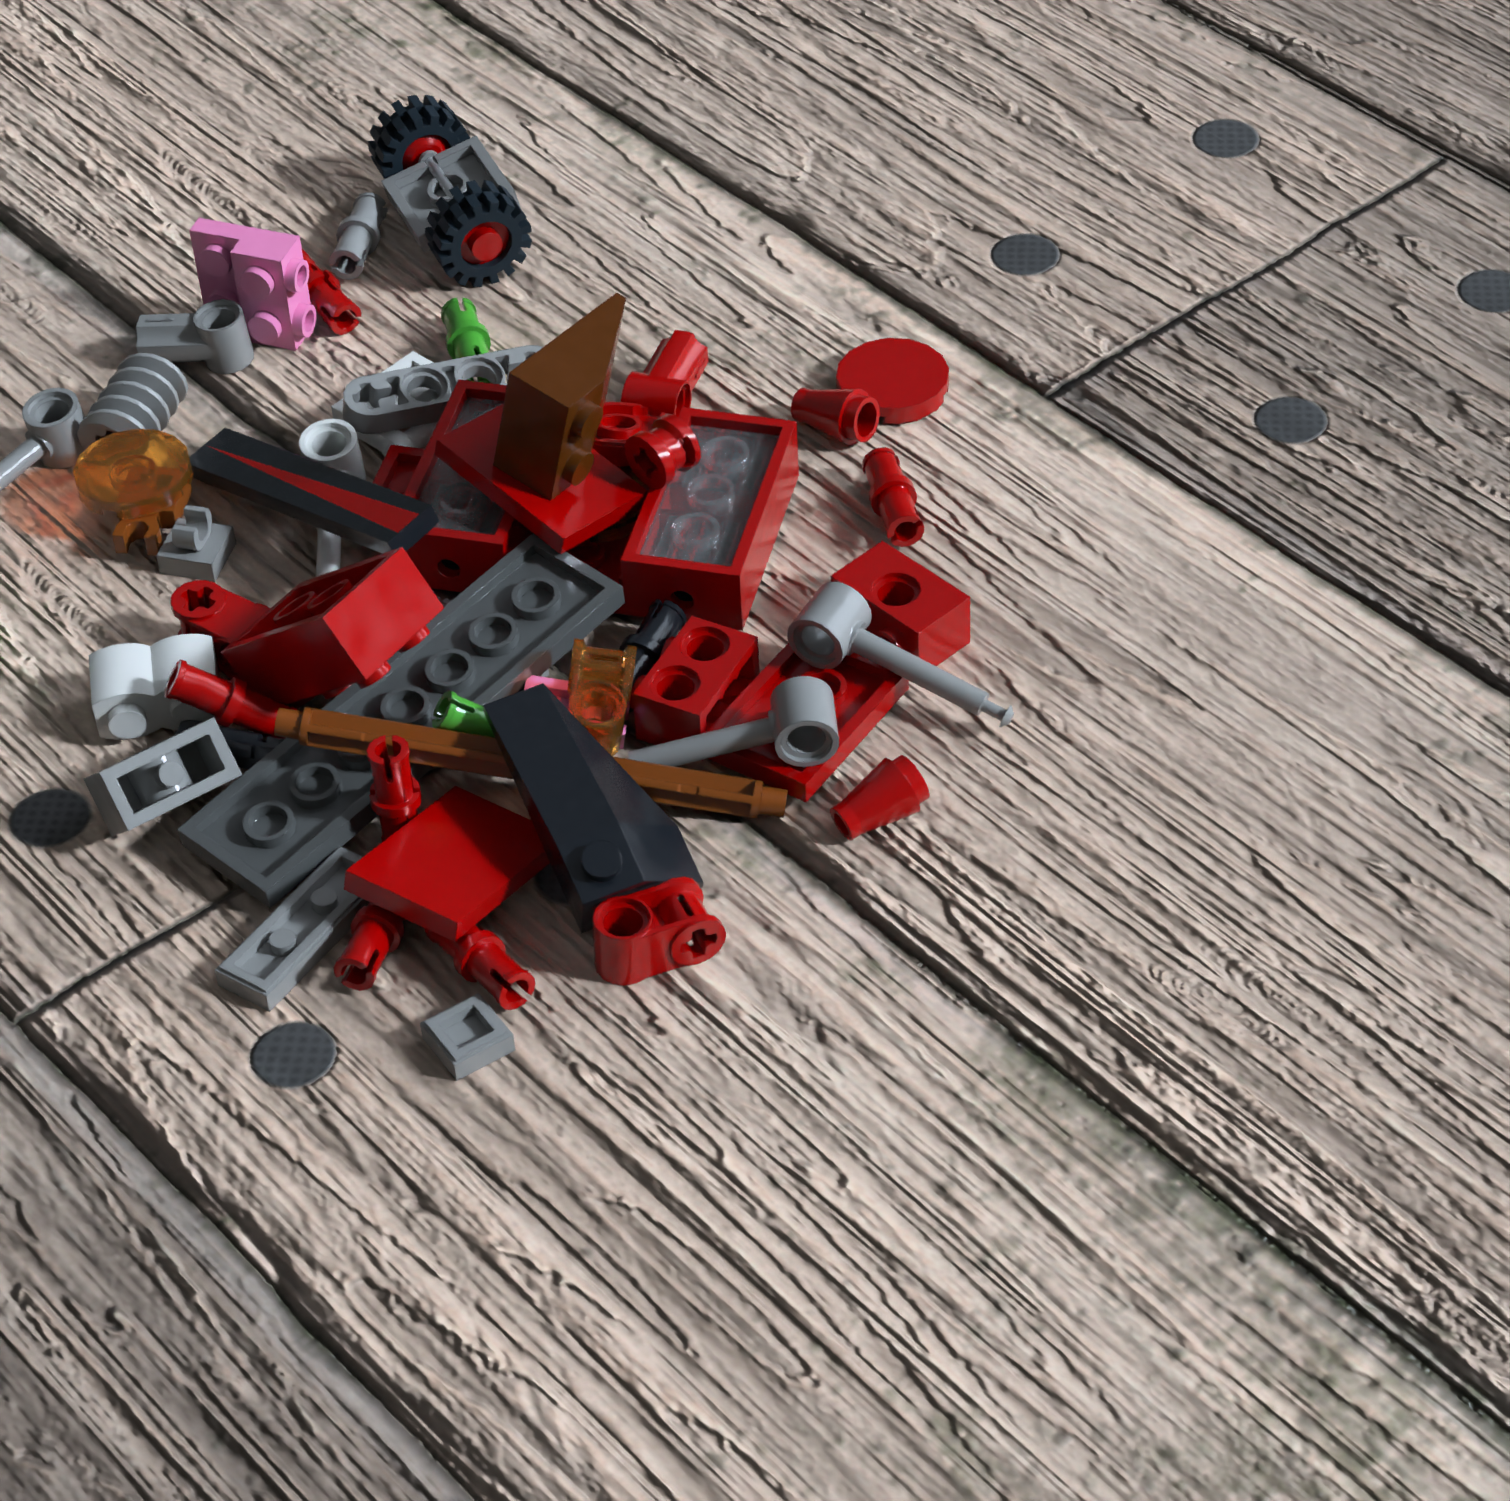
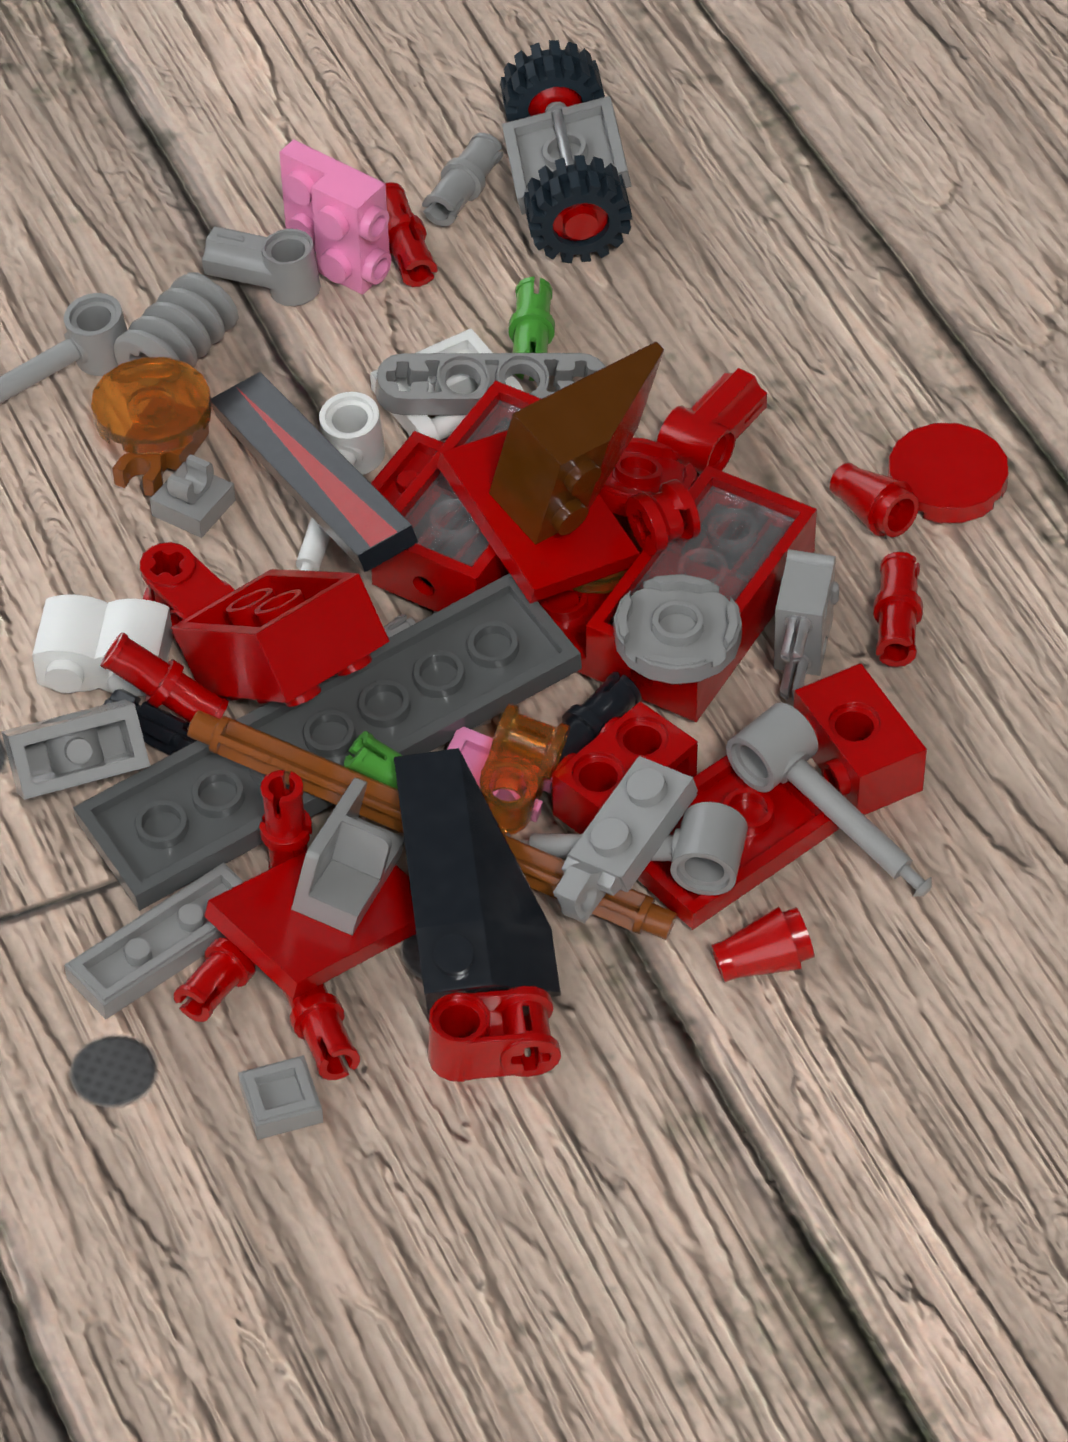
camera: 15 degrees right, 5 degrees up
none -> light grey panel [291,777,405,935]
none -> light grey hinge [553,756,698,924]
none -> light grey tile [614,574,742,684]
none -> light grey piece [774,549,839,701]

